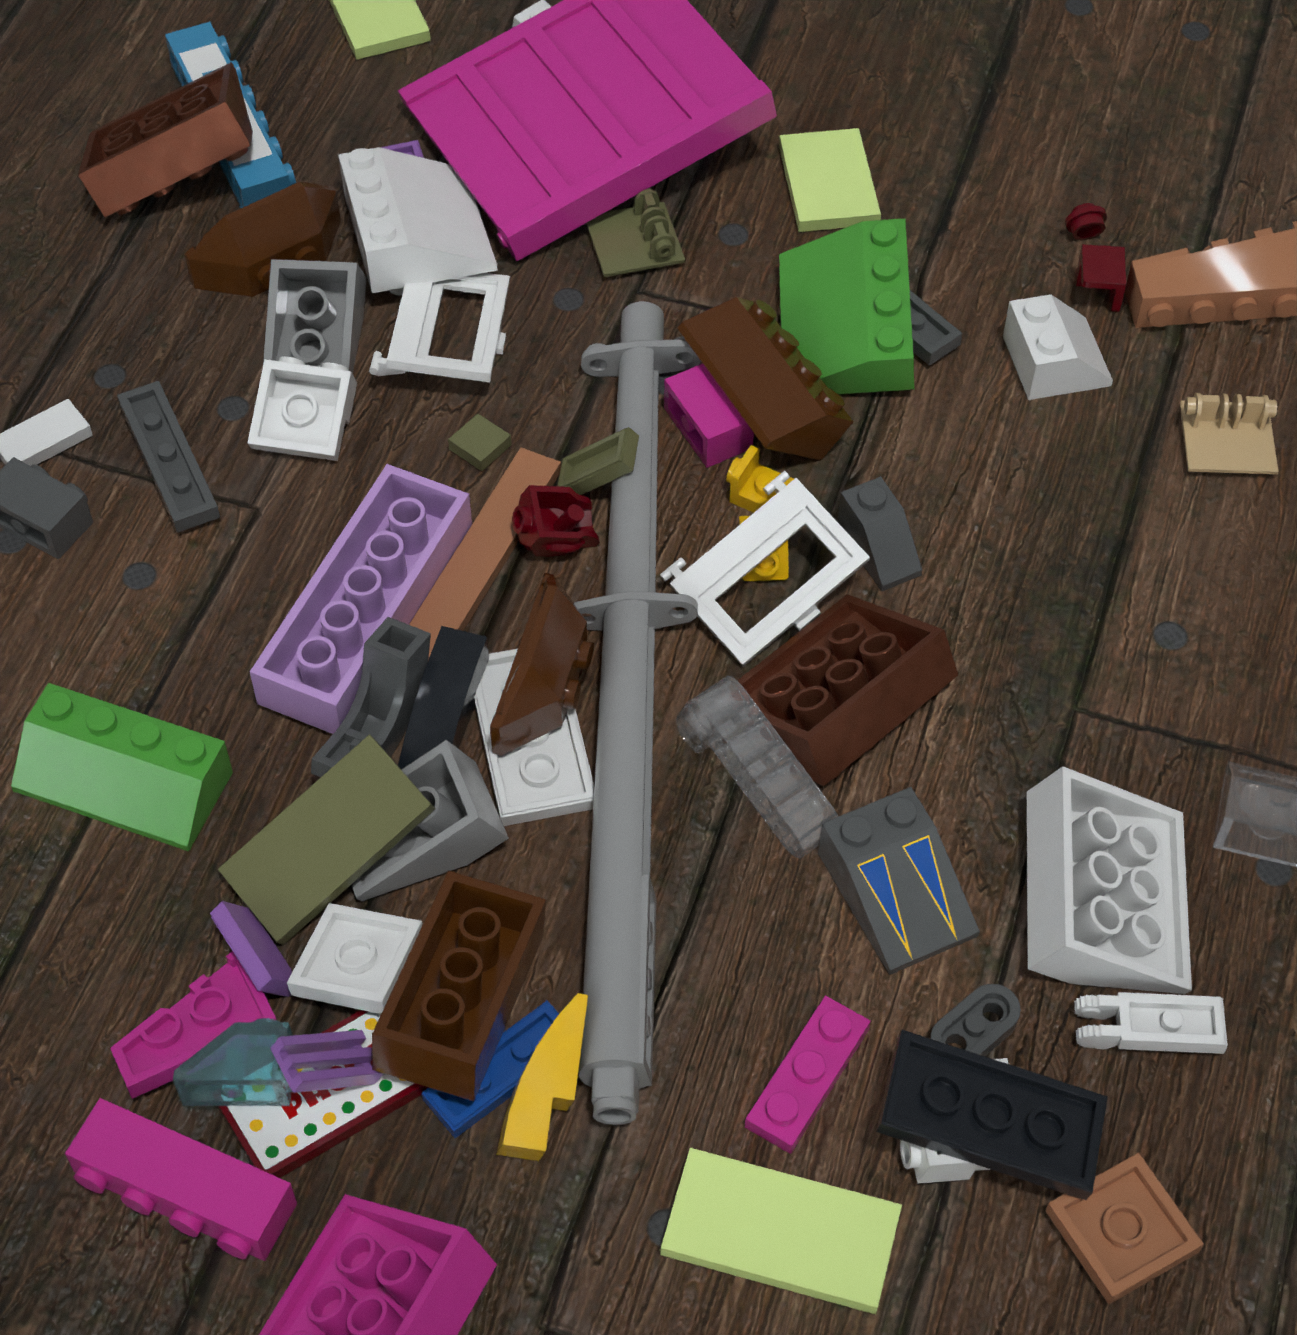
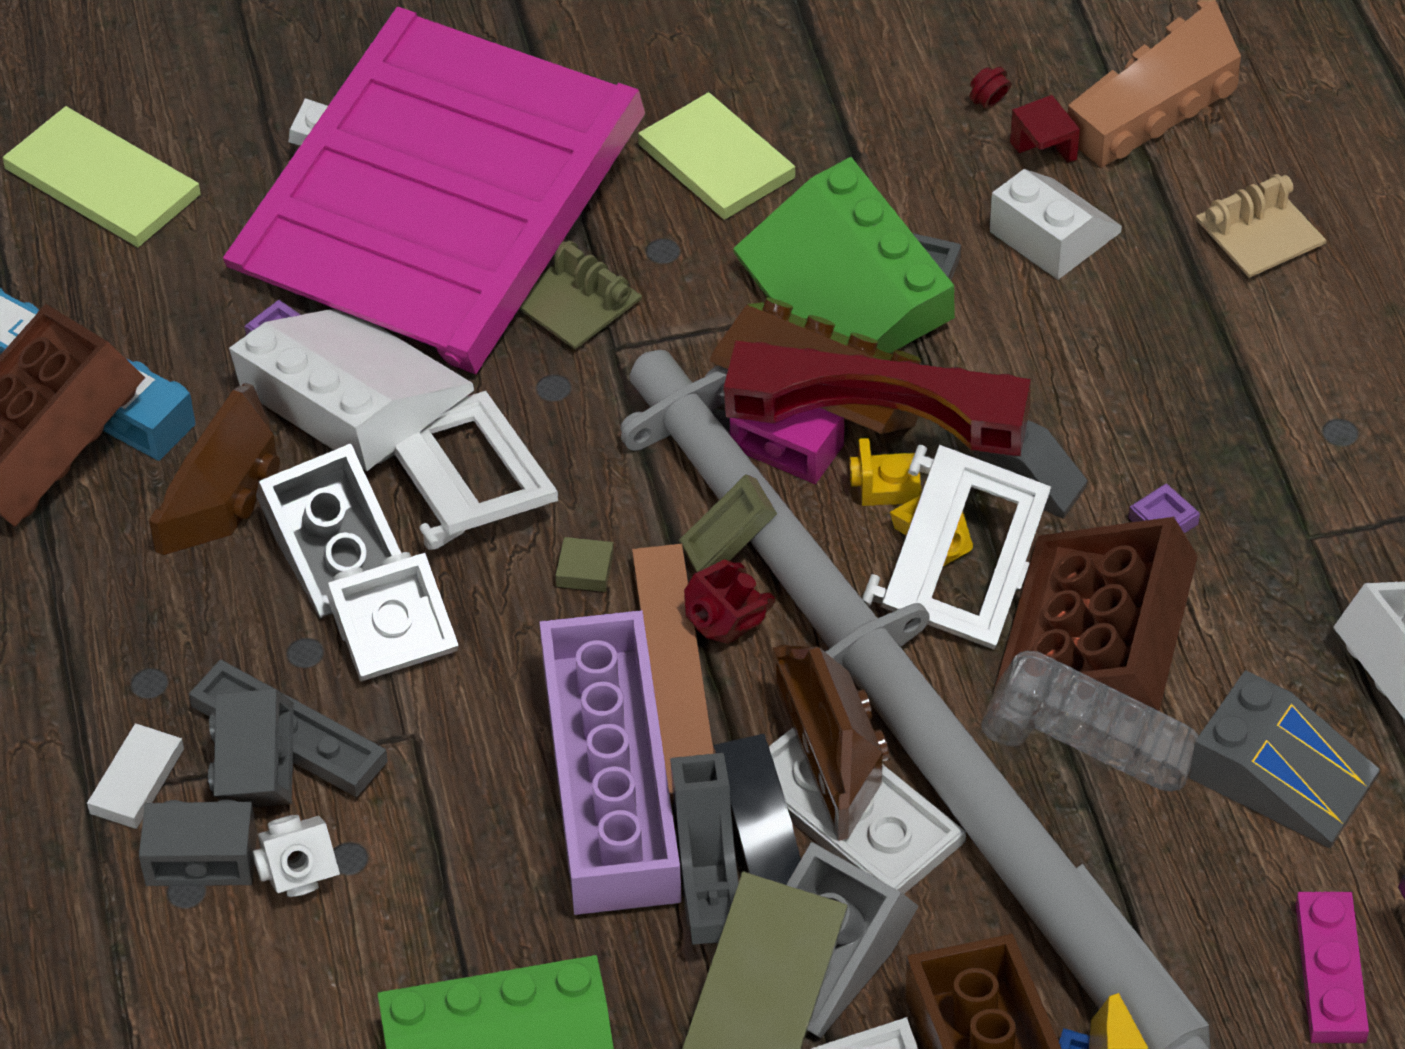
camera: 30 degrees left, 5 degrees down
none -> dark grey brick [208,689,294,807]
none -> white brick [252,815,340,897]
none -> dark red arch [724,340,1031,457]
none -> medium lavender tile [1128,483,1200,533]

